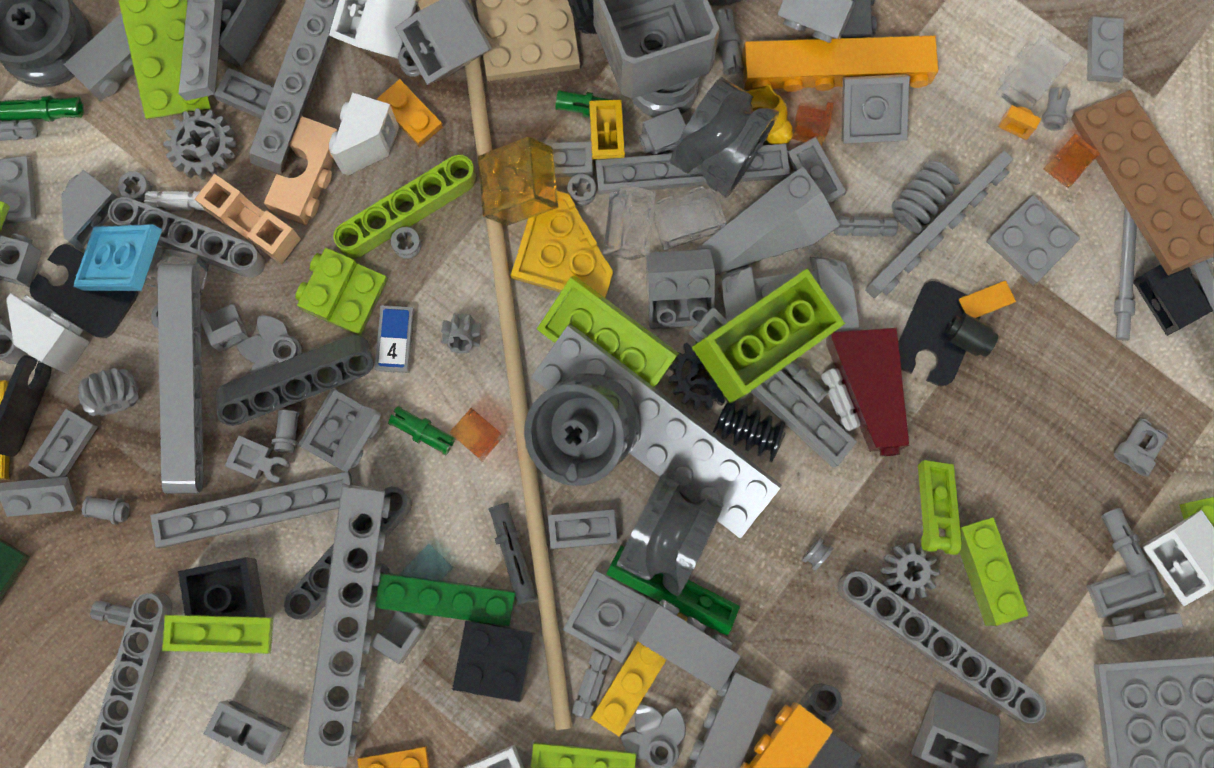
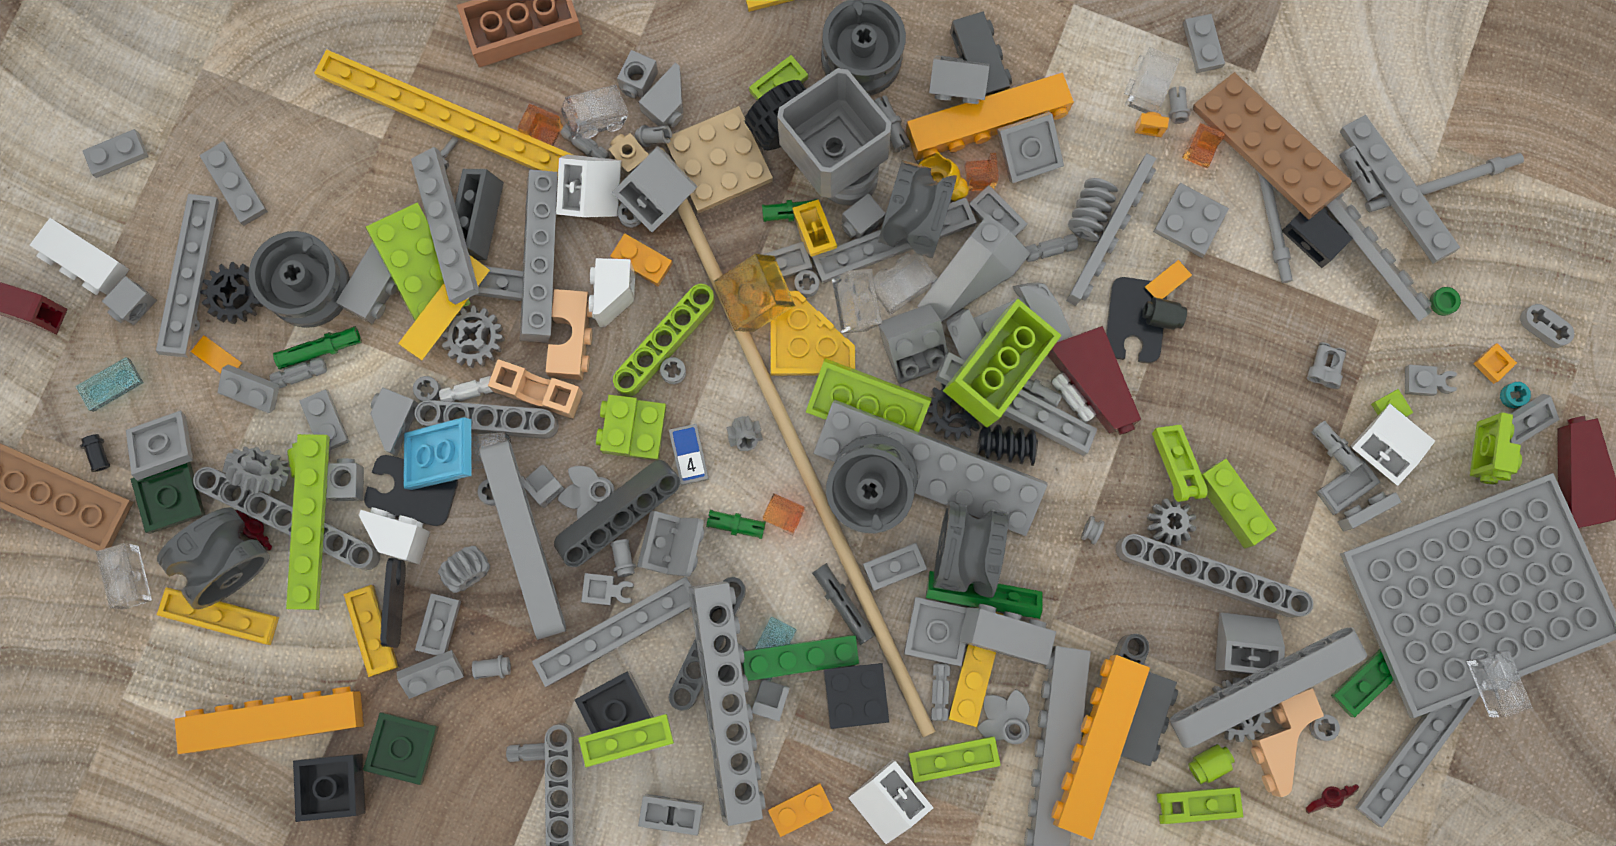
camera: 20 degrees left, 0 degrees up
none -> yellow tile [398,255,490,361]

